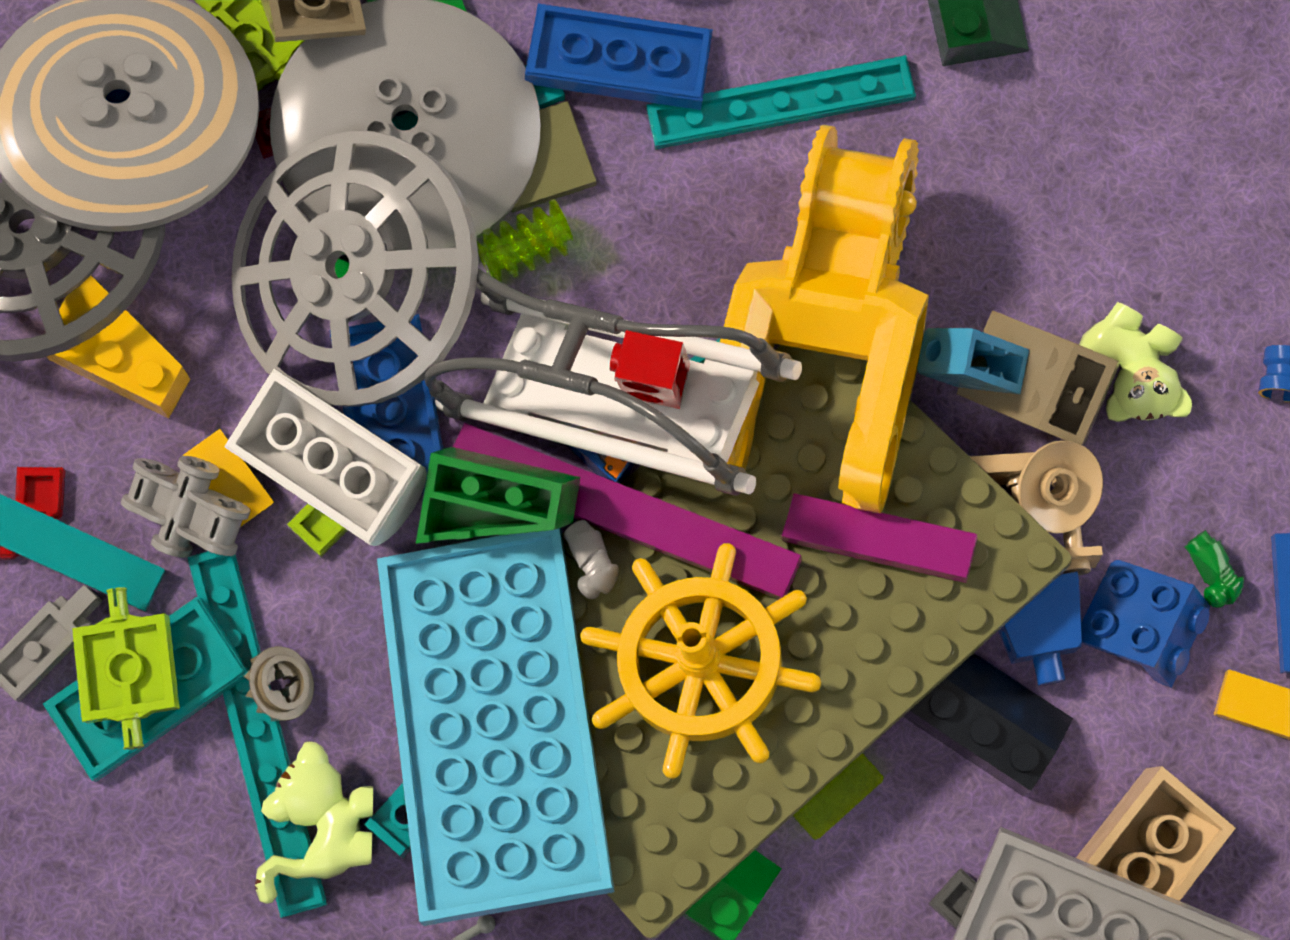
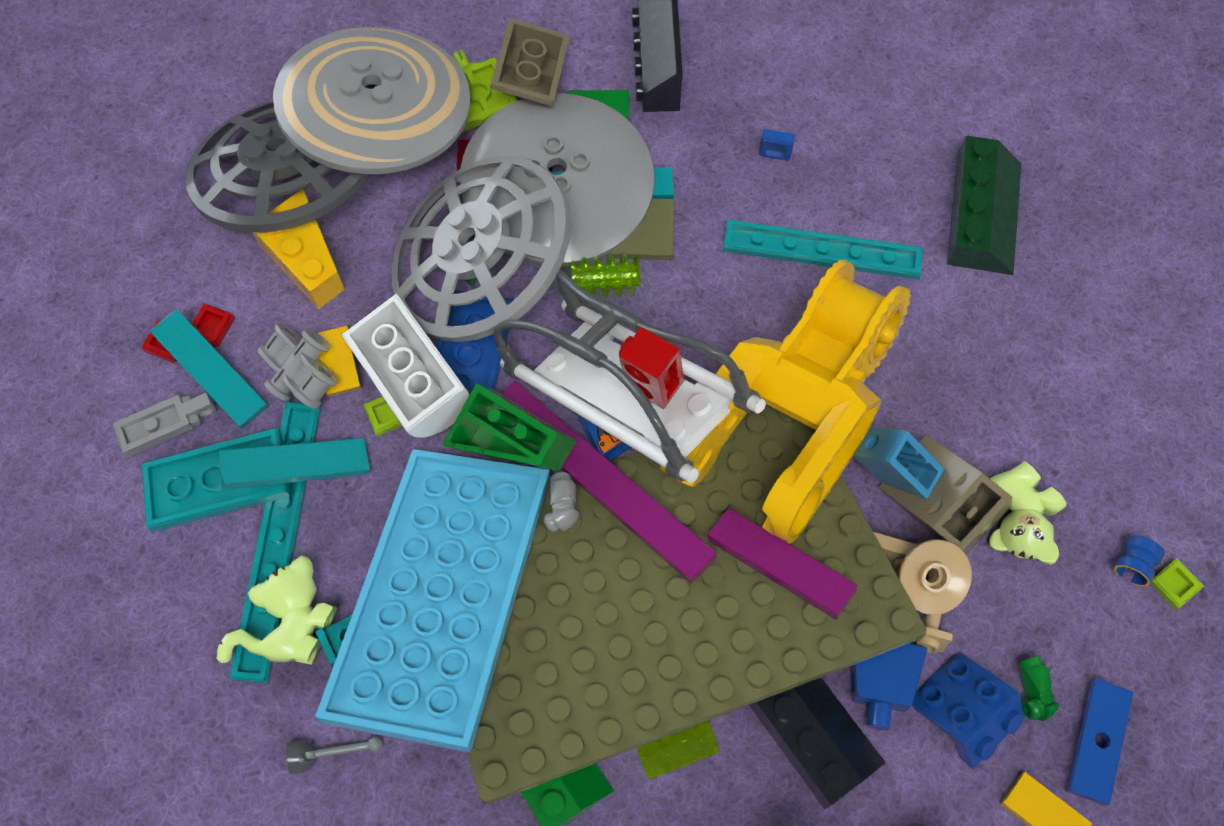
camera: 25 degrees right, 10 degrees down
lime plate [72,587,180,750] -> none
dark tan gear [244,646,314,722] -> none
blue tile [525,3,713,110] -> none
yellow piece [580,543,821,779] -> none
none -> teal tile [218,438,370,489]

